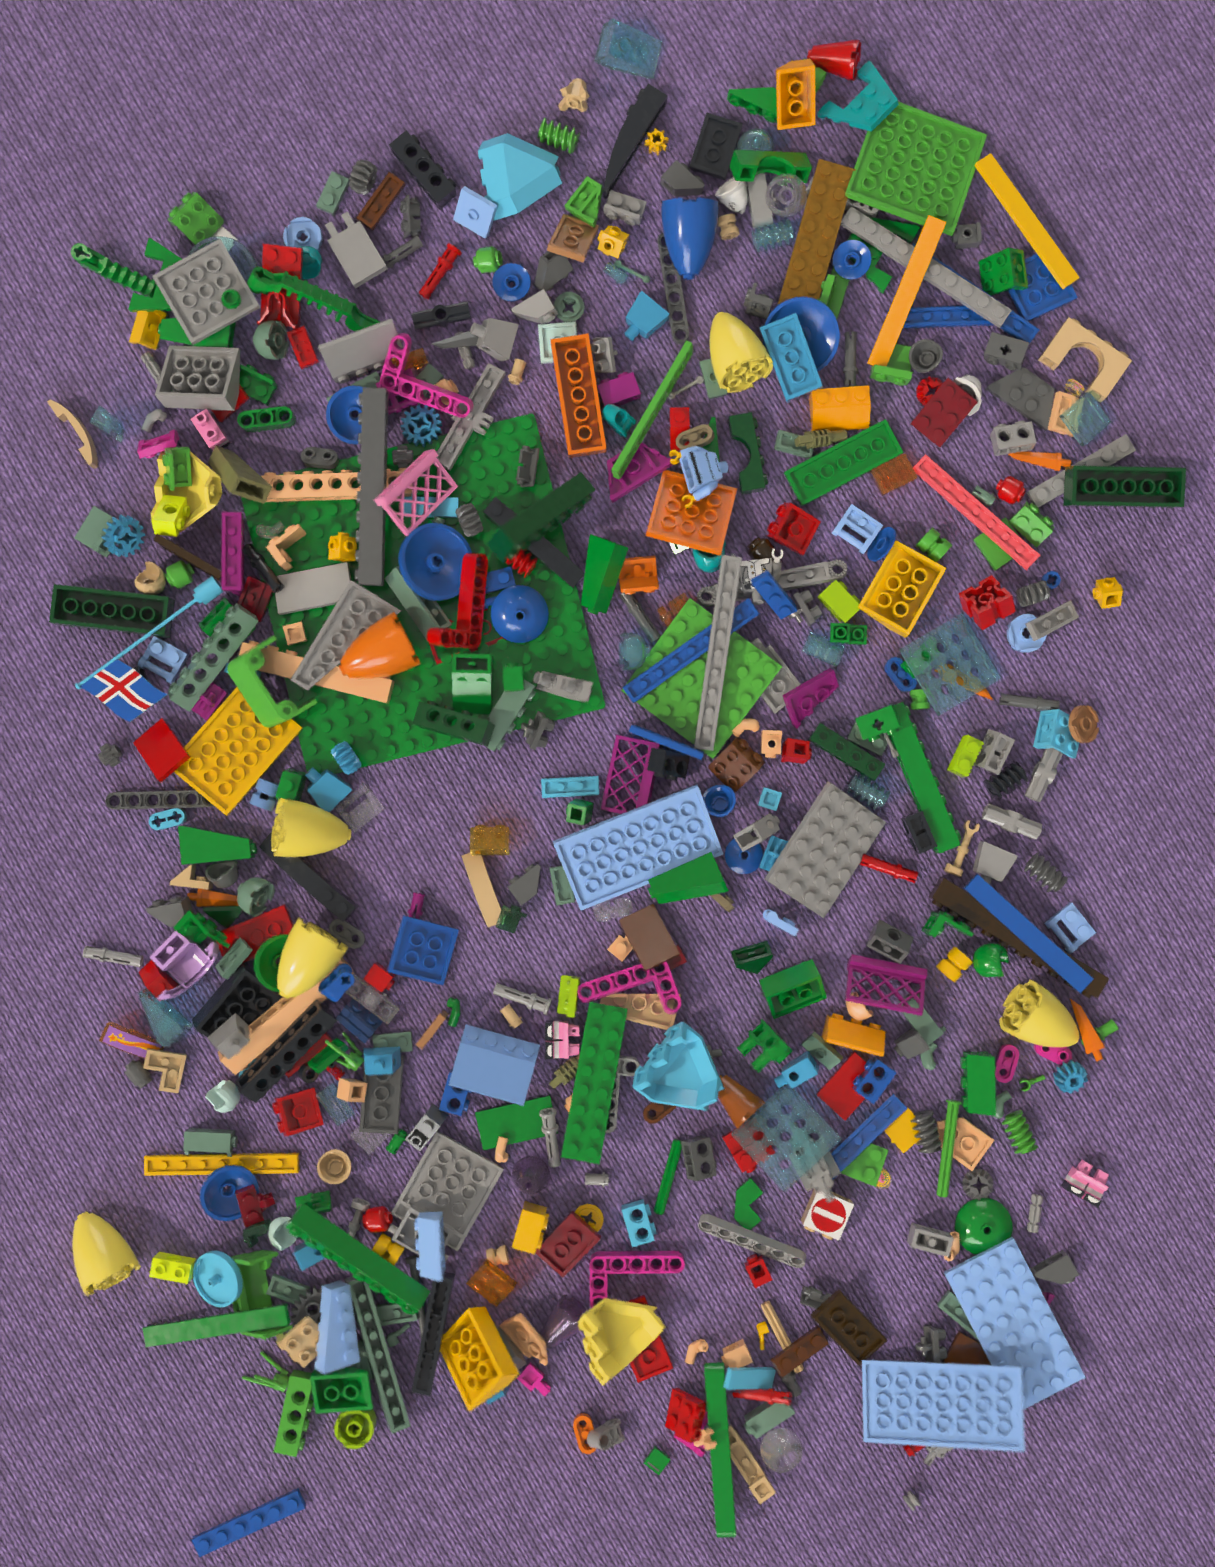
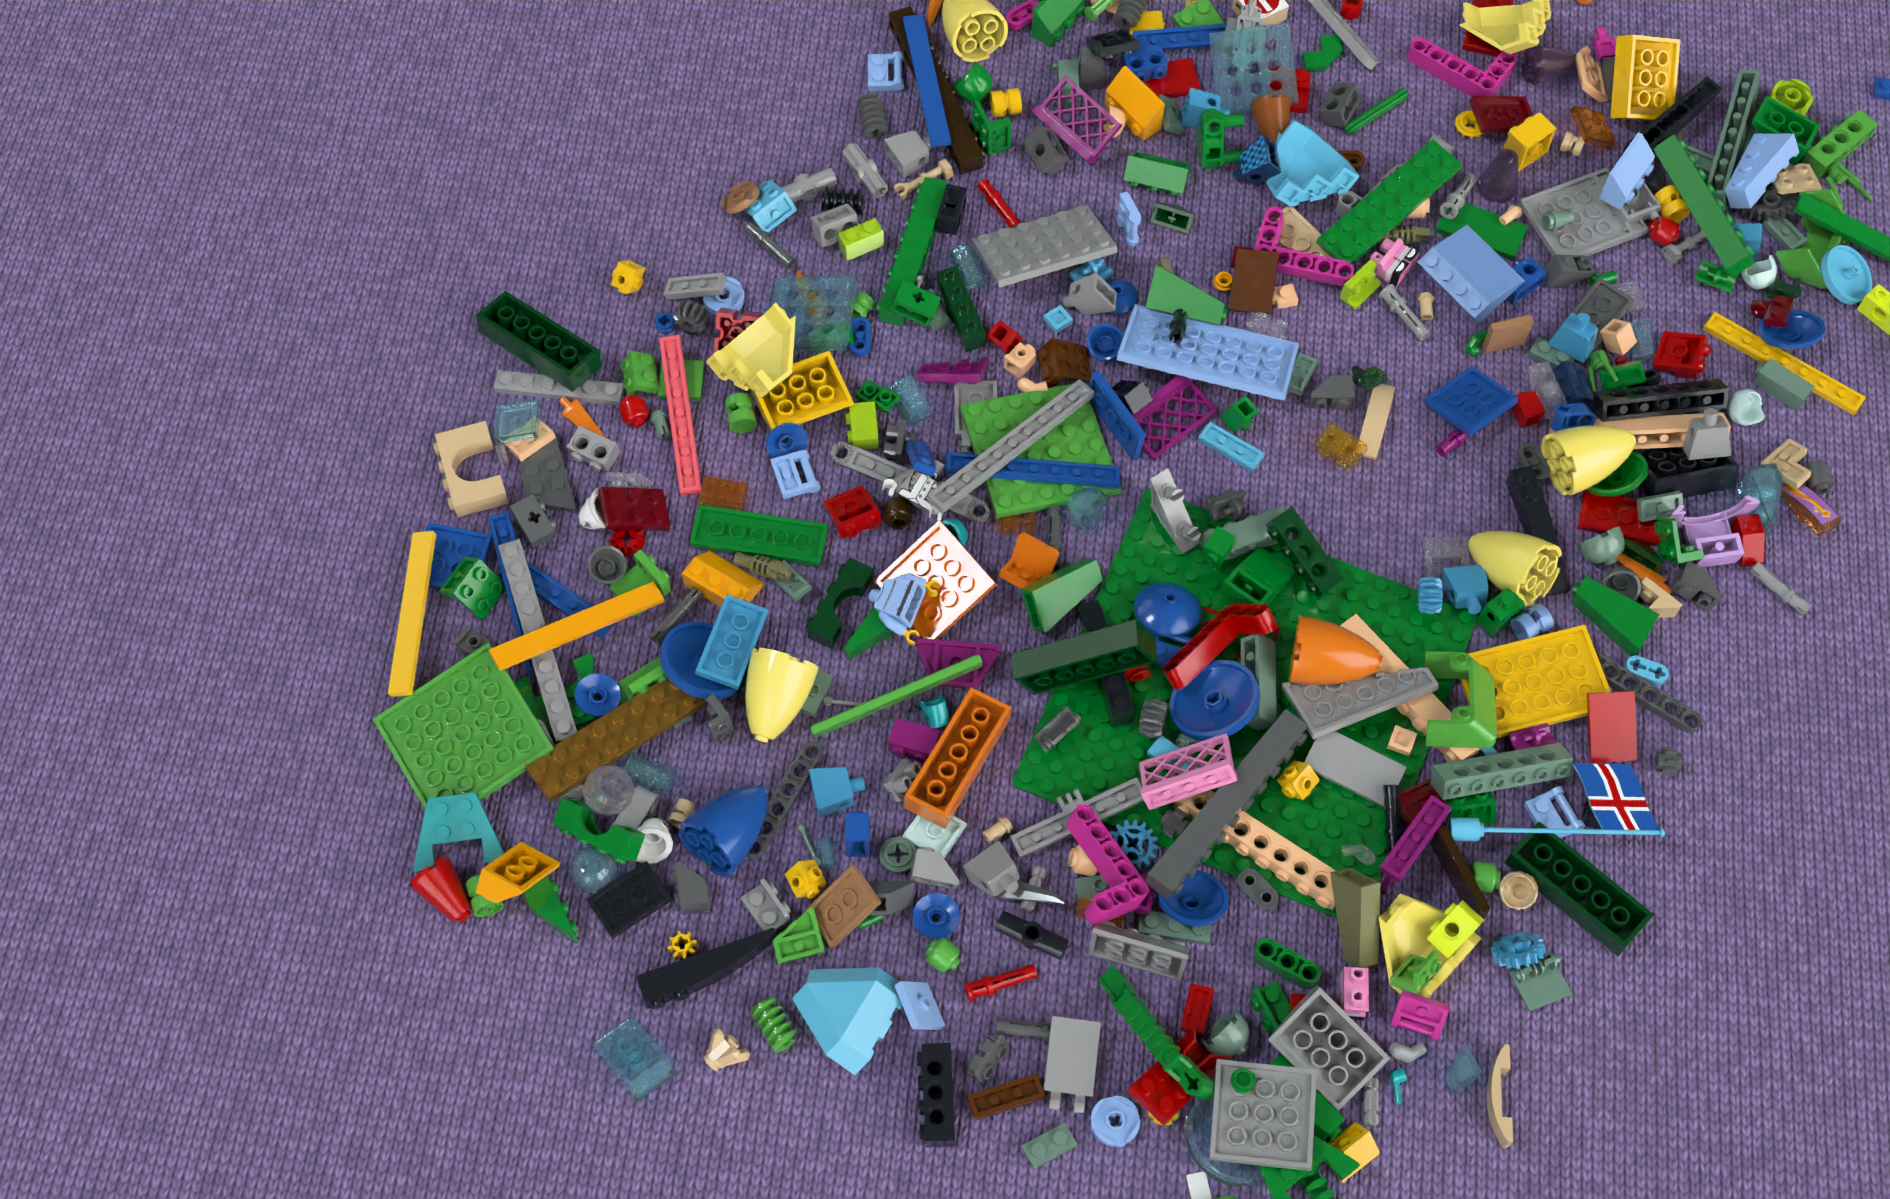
camera: 145 degrees left, 25 degrees down
light nougat bracket [267,524,307,571] -> none
teal hair [299,246,322,279] -> none
tan helmet [317,1149,351,1184] -> none
dark grey gear [349,159,377,195] -> none
sand green hand [387,1323,411,1347] -> none
medium azure brick [621,1199,657,1247] -> none
red slope [669,407,690,451] -> none
dark tan plate [676,424,714,450] -> none
none -> clear plate [605,472,653,488]
none -> light yellow panel [706,303,796,398]
none -> blue brick [845,811,870,857]
none -> black plate [1085,29,1139,59]
none -> black pin [1169,309,1187,344]
none -> light orange plate [1213,271,1233,292]
none -> dark blue torso [1233,134,1281,185]
none -> teal hand [1389,1069,1407,1105]
none -> sand green cone [1541,210,1574,231]

